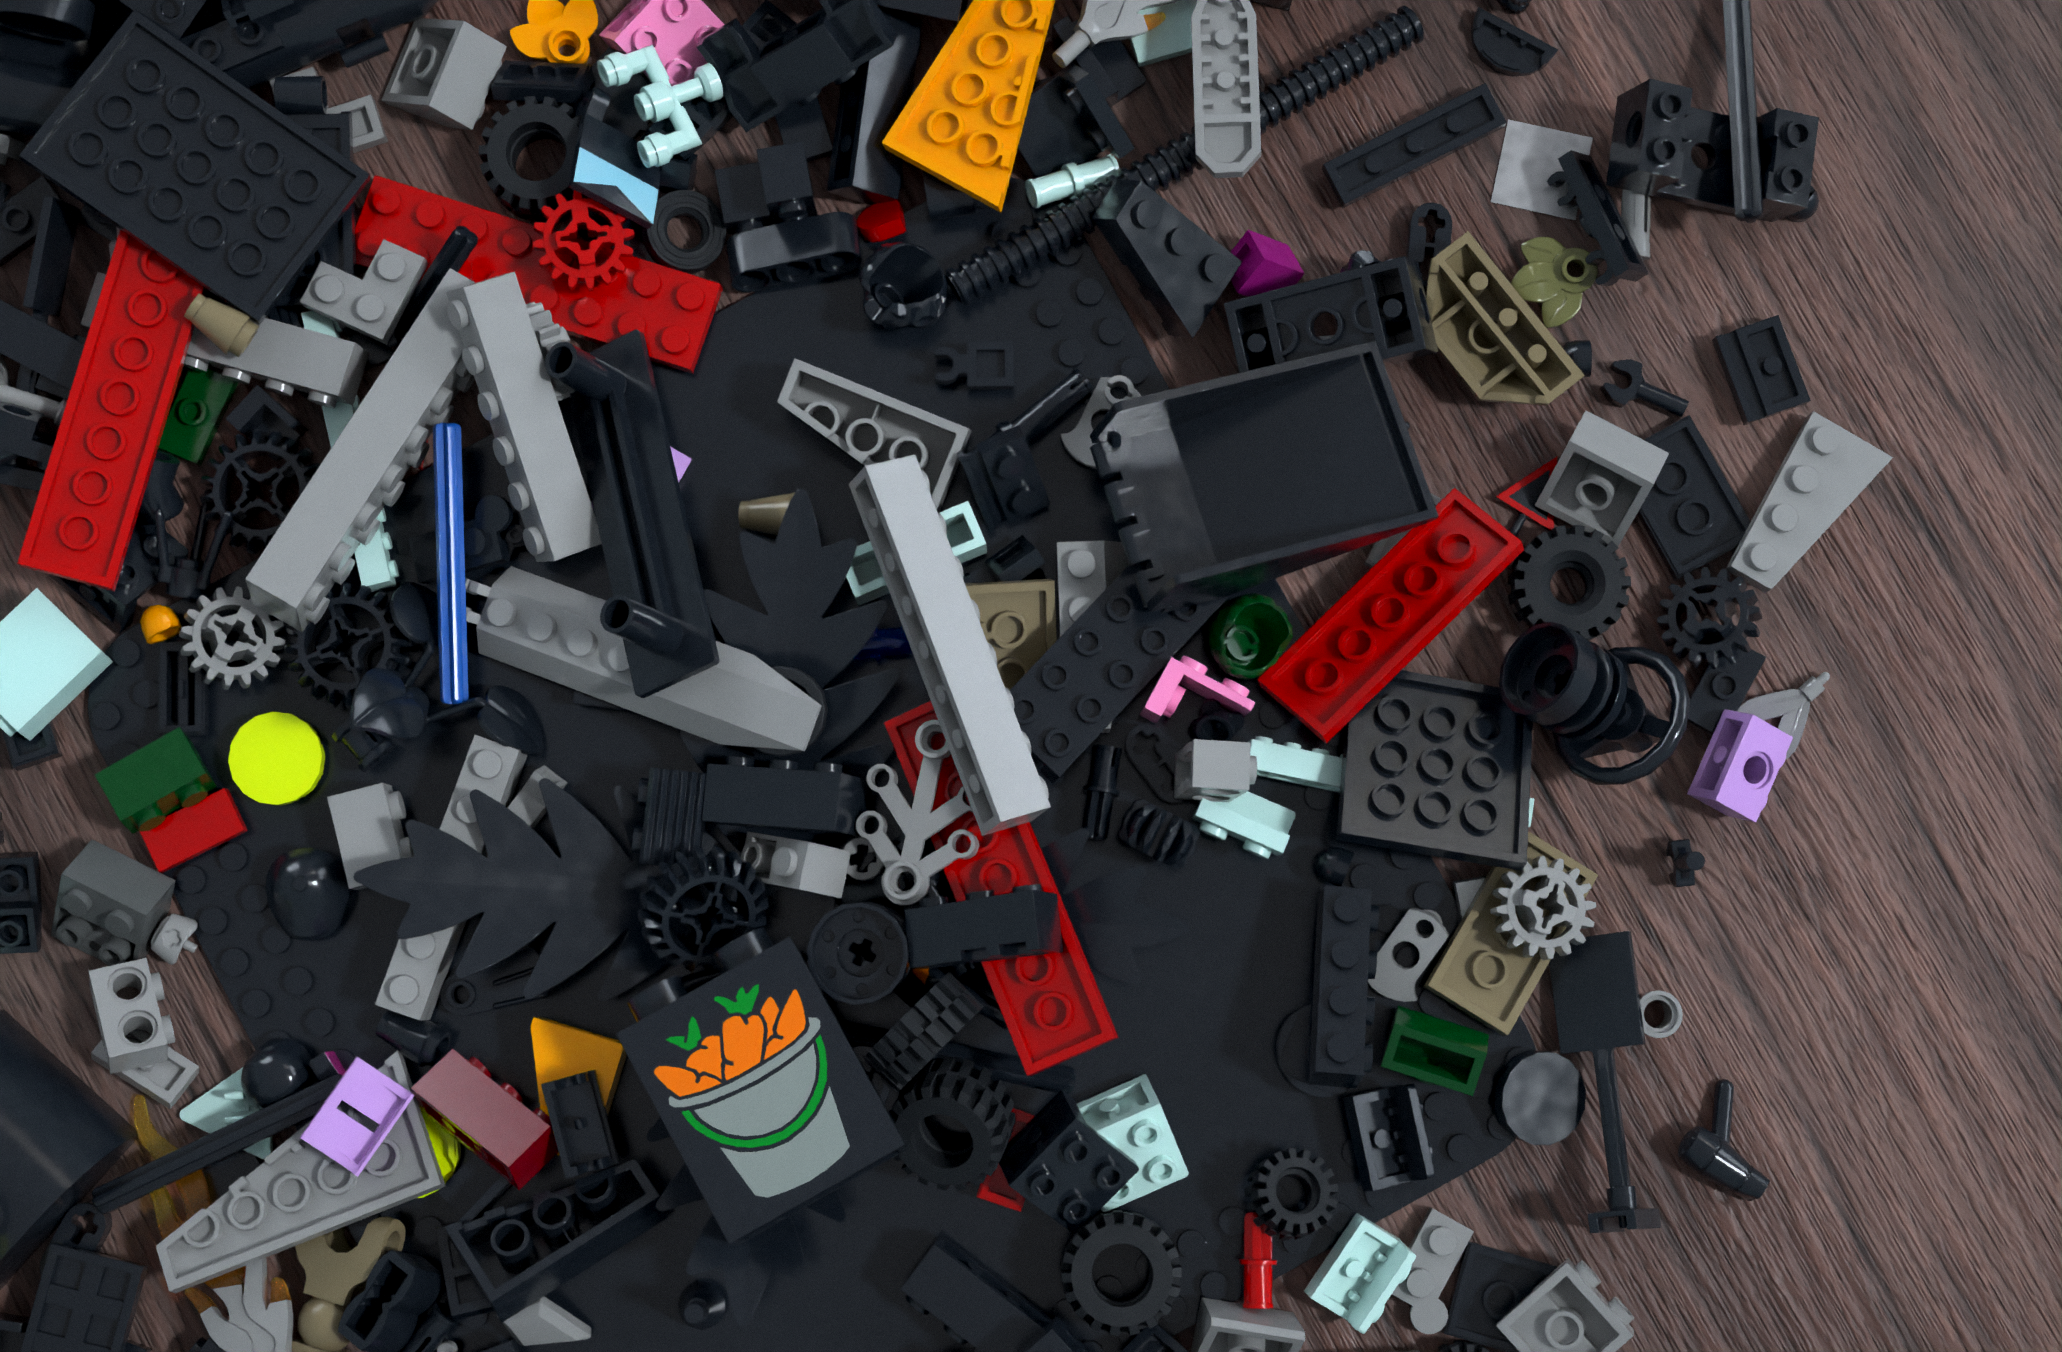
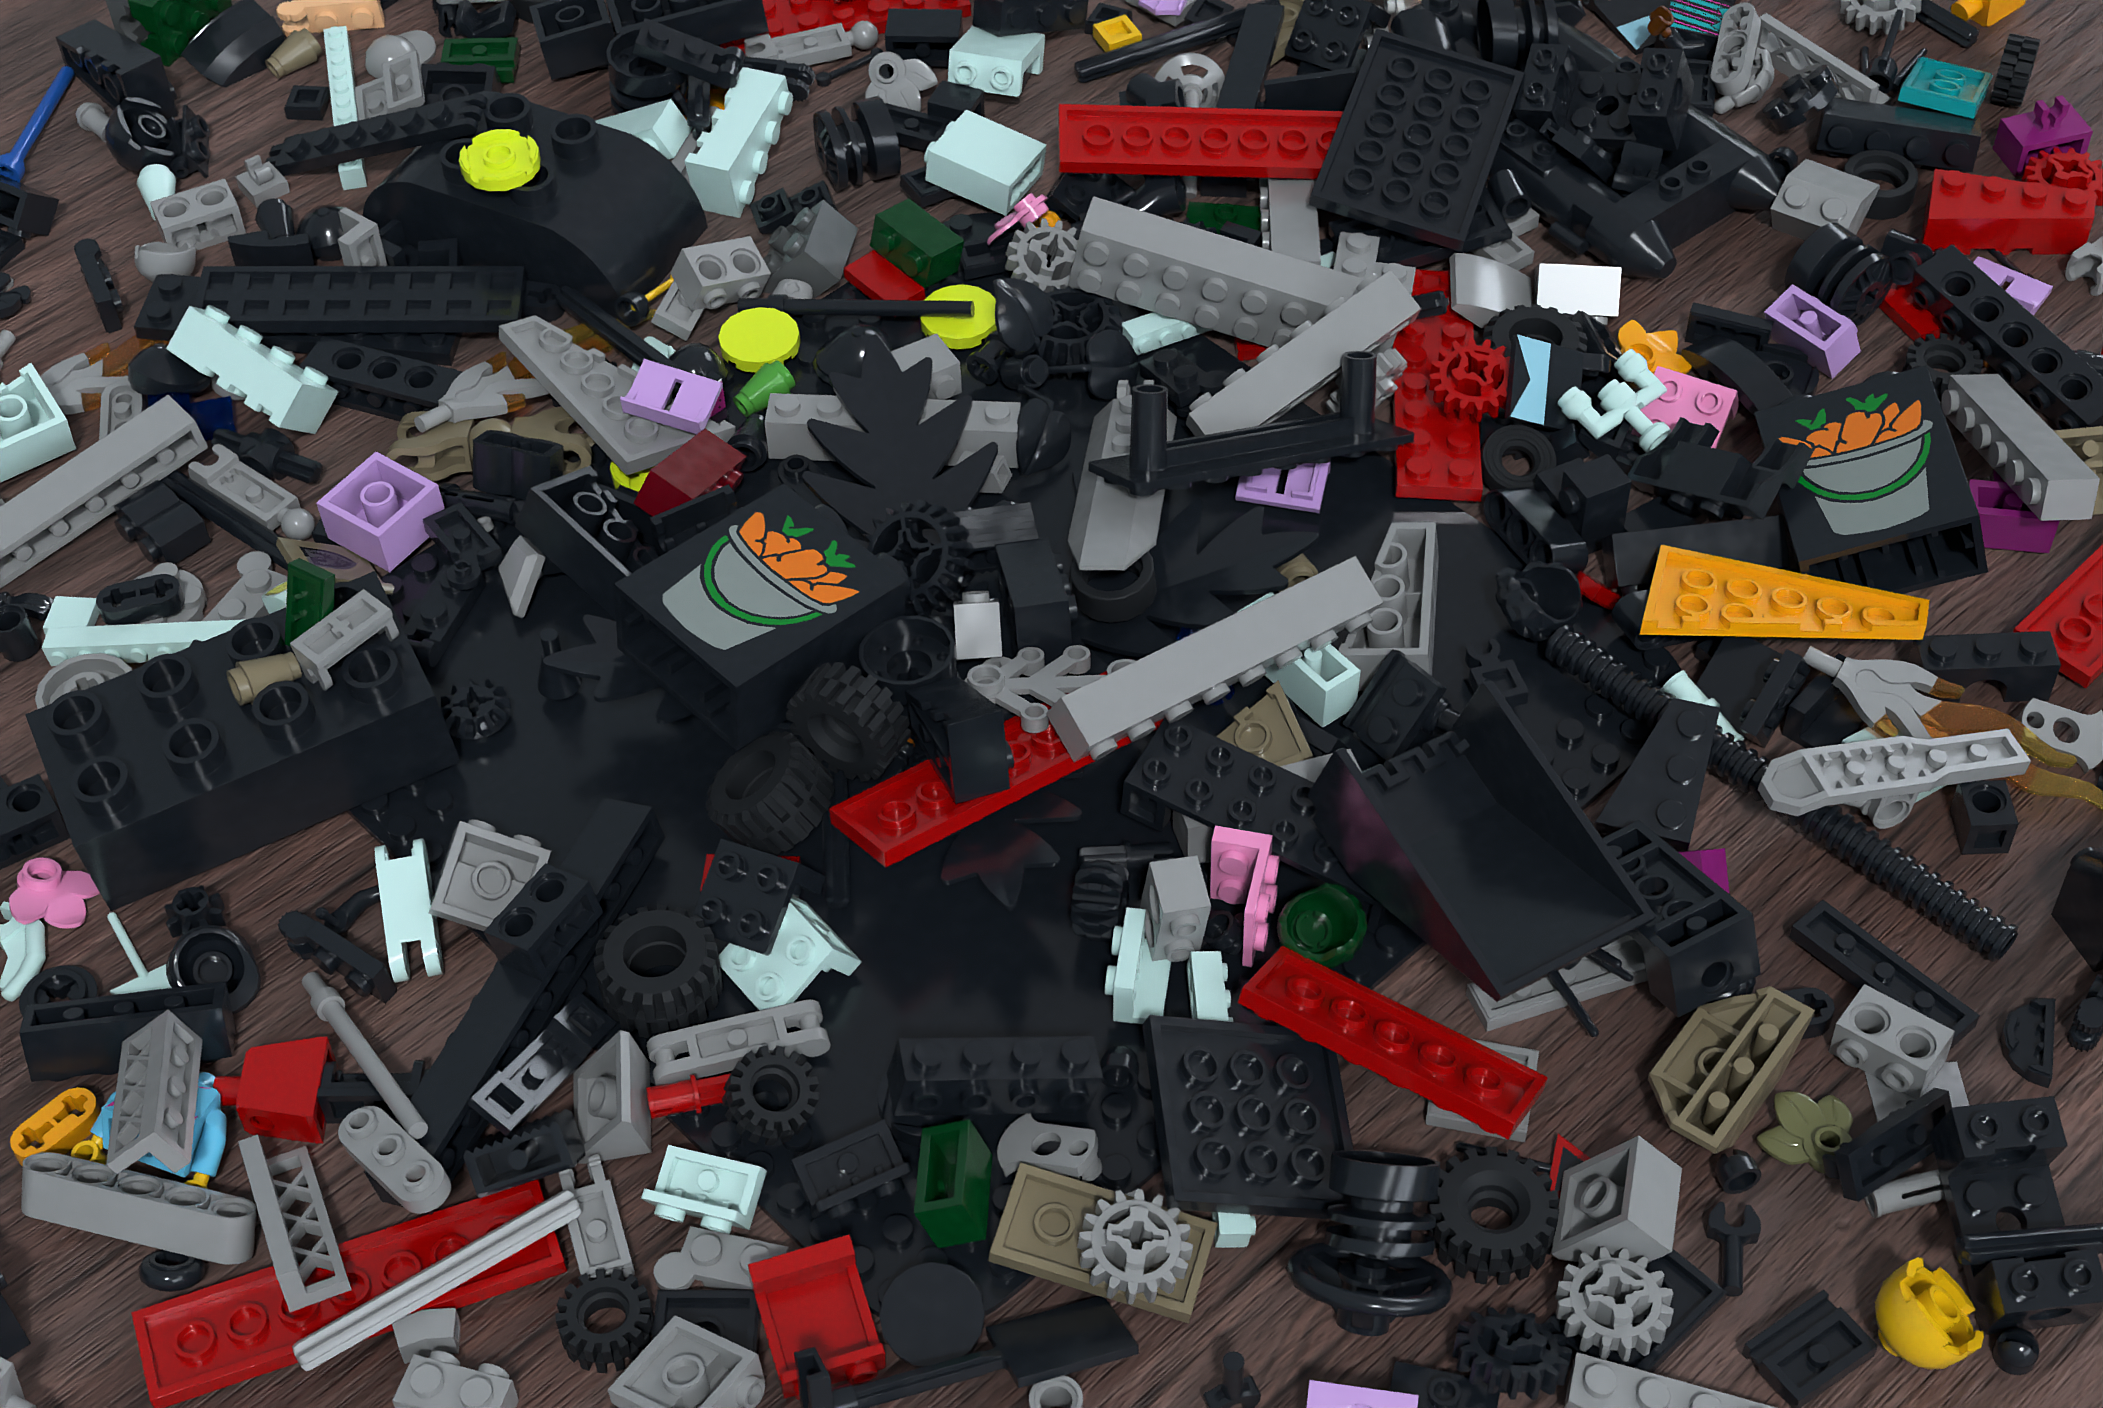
camera: 80 degrees right, 35 degrees down
dark tan cone [184,293,260,357] -> none
blue axle [433,423,469,704] -> none
none -> black hinge [614,275,674,327]
none -> light grey plate [647,1000,831,1086]
none -> neon yellow tile [718,307,800,373]
none -> bright green cone [733,360,796,417]
none -> black bar [737,294,975,317]
none -> red panel [748,1235,886,1400]
none -> bright pink plate [987,193,1049,246]
none -> light grey slope [1450,253,1532,328]
none -> light grey gear [1555,1247,1674,1362]
none -> light grey brick [1829,984,1955,1099]
none -> yellow cylinder [1875,1257,1984,1370]

